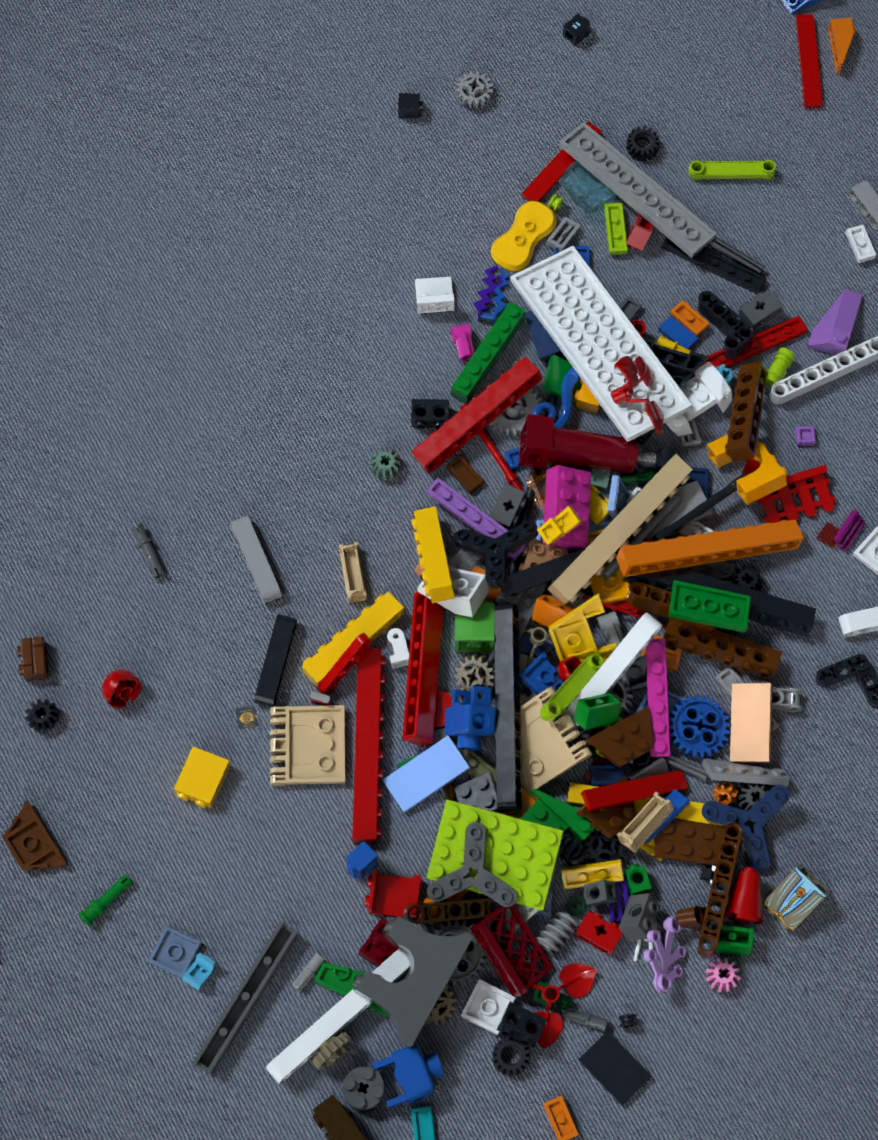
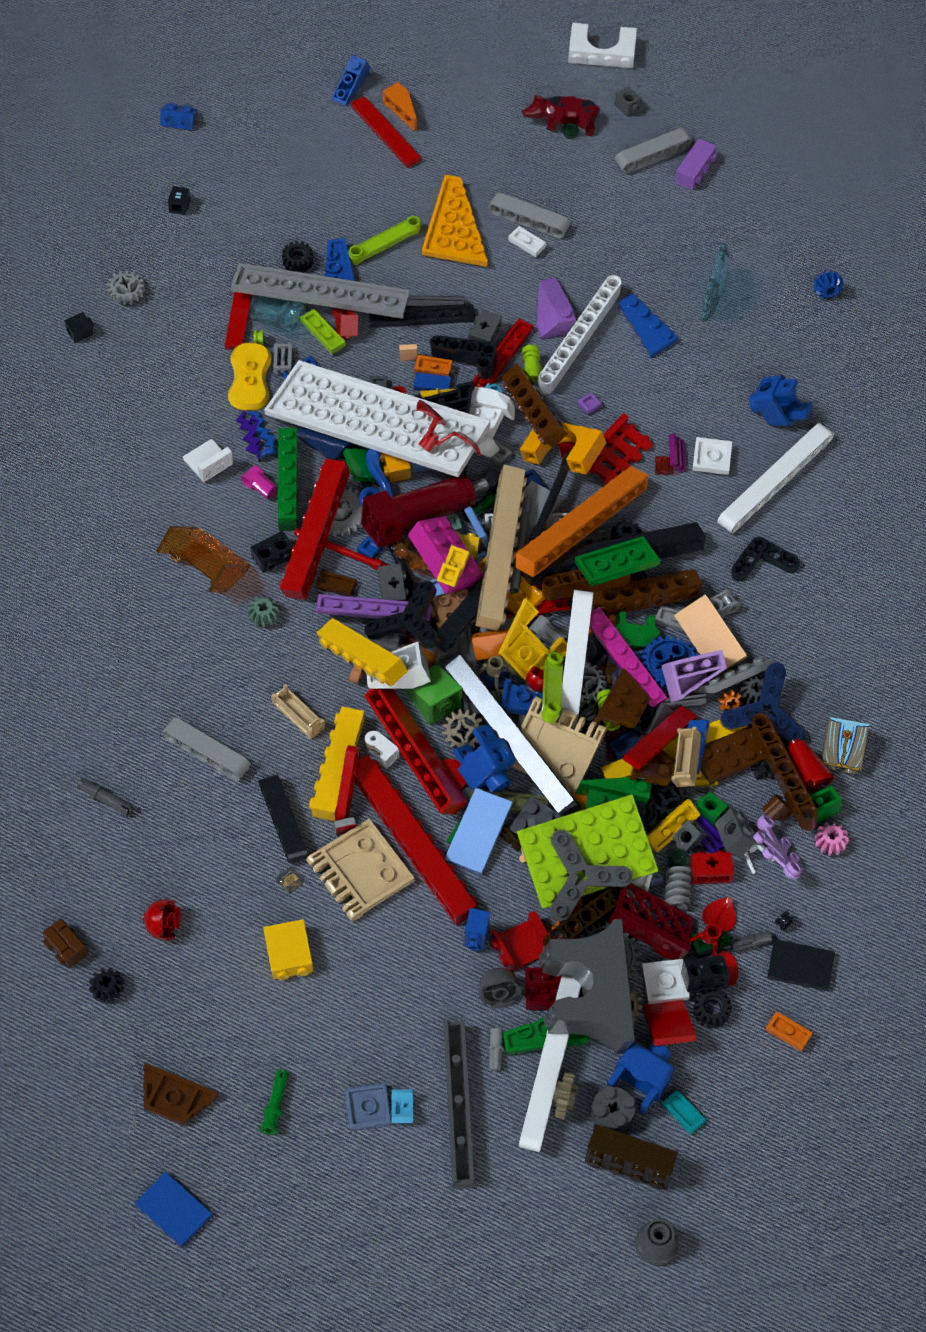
camera: 35 degrees left, 10 degrees down
green brick [574,693,621,730] -> none
none -> clear orange windscreen [156,526,250,593]
none -> blue wing [325,238,354,281]
none -> light nougat tile [399,344,417,361]
none -> light orange wing [422,175,488,267]
none -> dark grey cylinder [479,968,521,1008]
none -> clear orange hand [600,661,616,684]
none -> green piece [614,612,660,650]
none -> red tile [643,1000,696,1046]
none -> lavender wedge [661,650,727,703]

